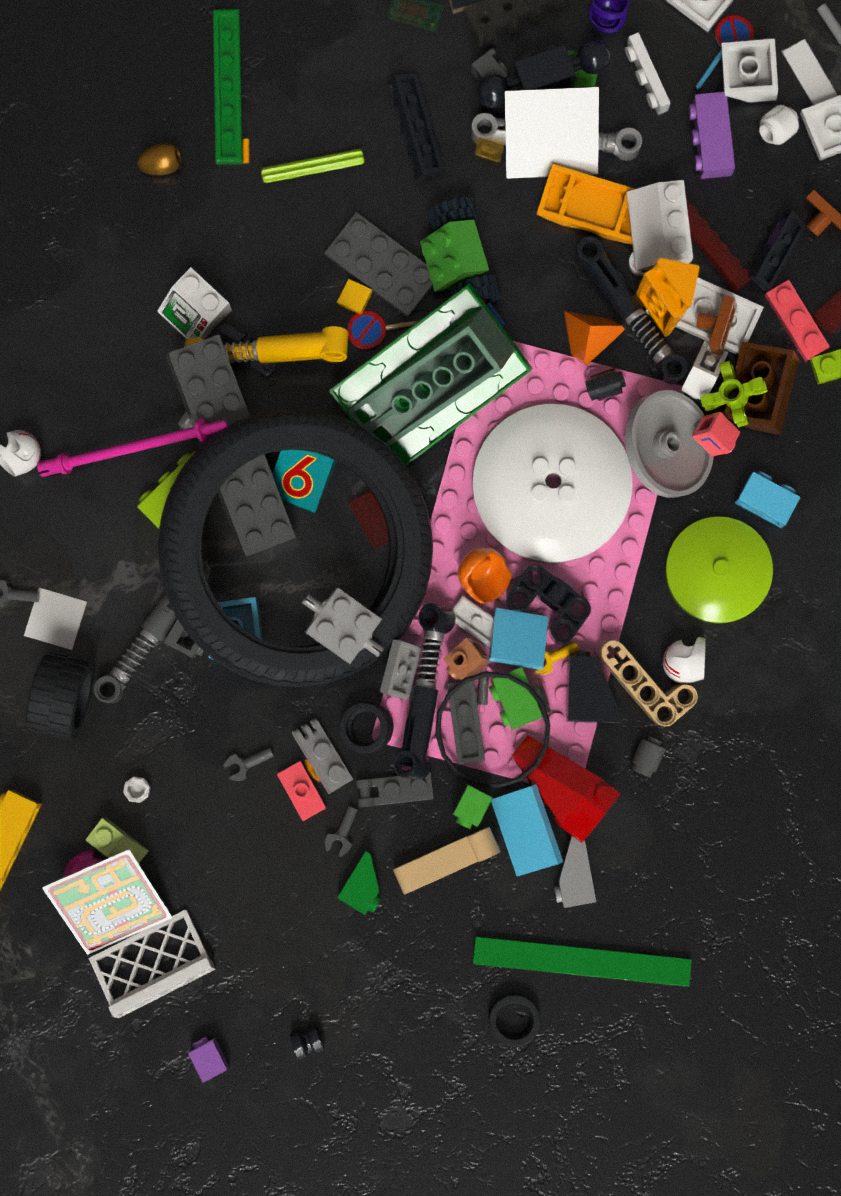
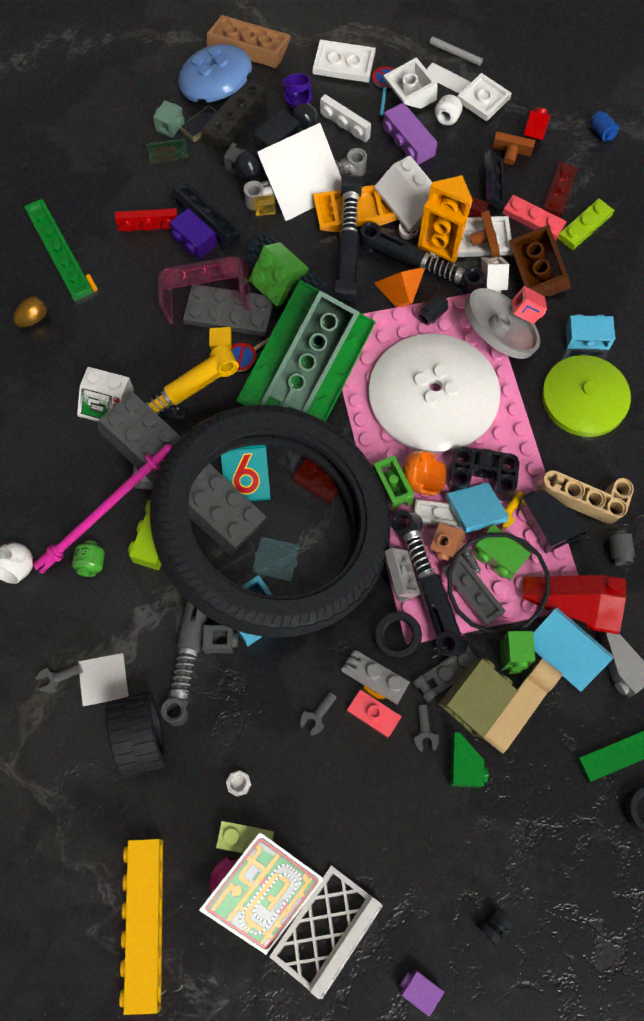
camera: 30 degrees left, 15 degrees down
lime axle [261,149,364,183] -> none
light grey plate [302,587,384,664] -> none
white helmet [662,637,706,684] -> none
lime pin [700,361,768,428] -> none
none -> bright green head [72,541,105,577]
none -> red plate [115,208,178,232]
none -> clear pink windscreen [158,255,251,324]
none -> dark purple brick [170,209,217,260]
none -> clear light blue piece [252,537,300,582]
none -> black piece [335,175,362,302]
none -> bright green brick [373,455,414,513]
none -> olive brick [438,658,518,738]

